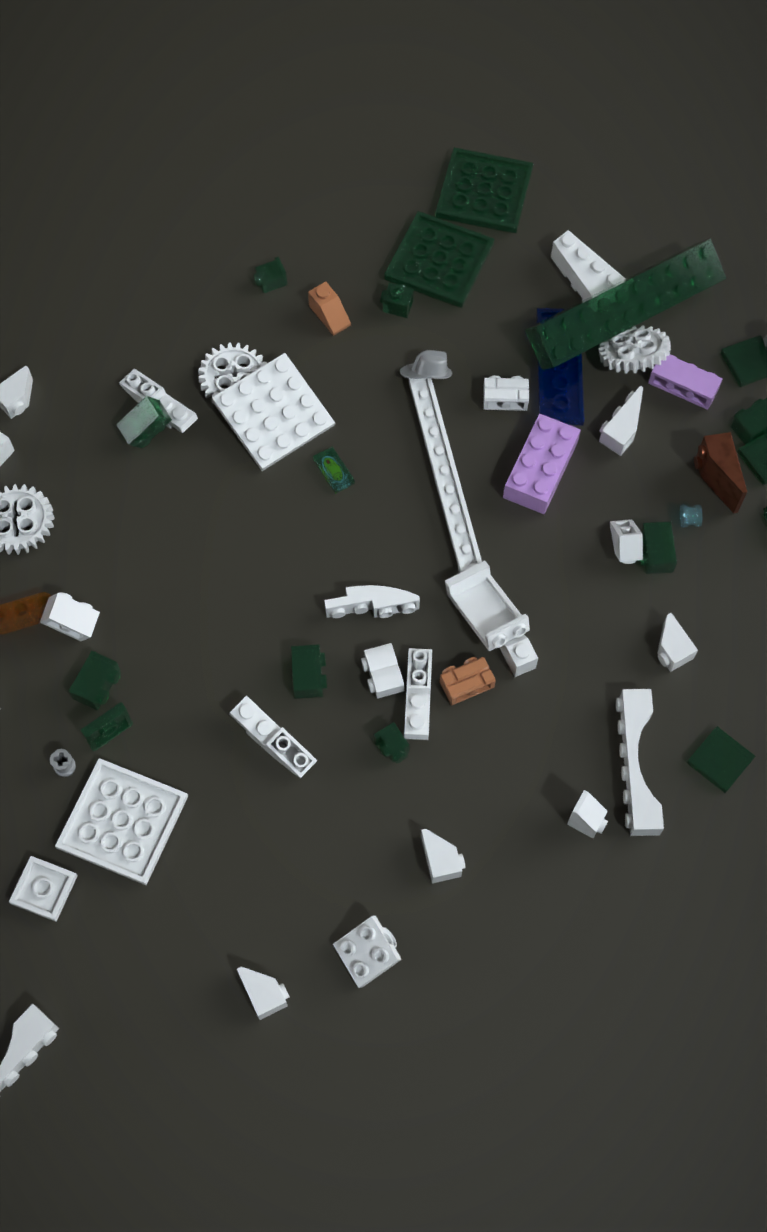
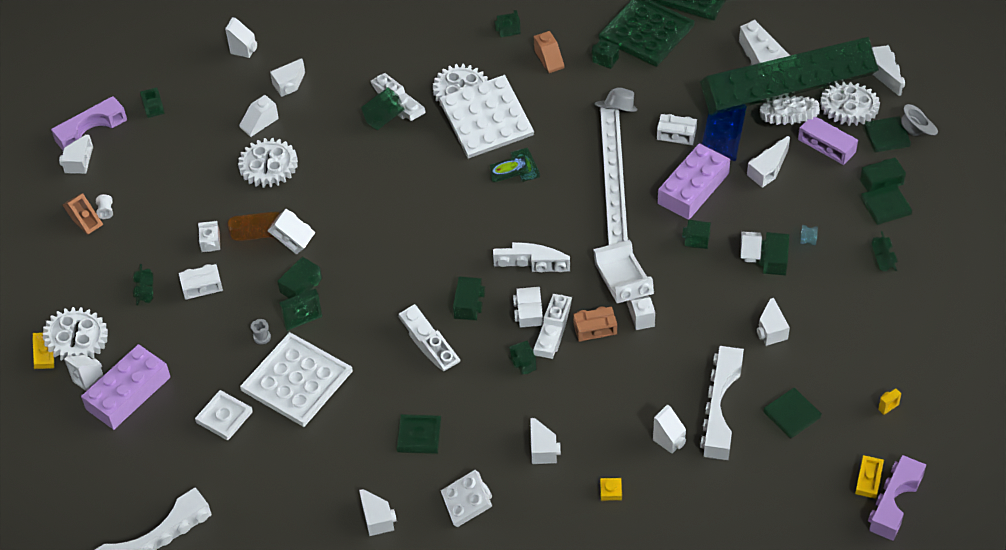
camera: 15 degrees right, 15 degrees down
copper slope [694,432,747,513] -> none
none -> clear green tile [397,414,442,454]
none -> tile [490,155,529,182]
none -> yellow plate [600,478,622,501]
none -> clear green brick [682,219,711,249]
none -> white gear [820,82,880,126]
none -> white slope [866,45,905,96]

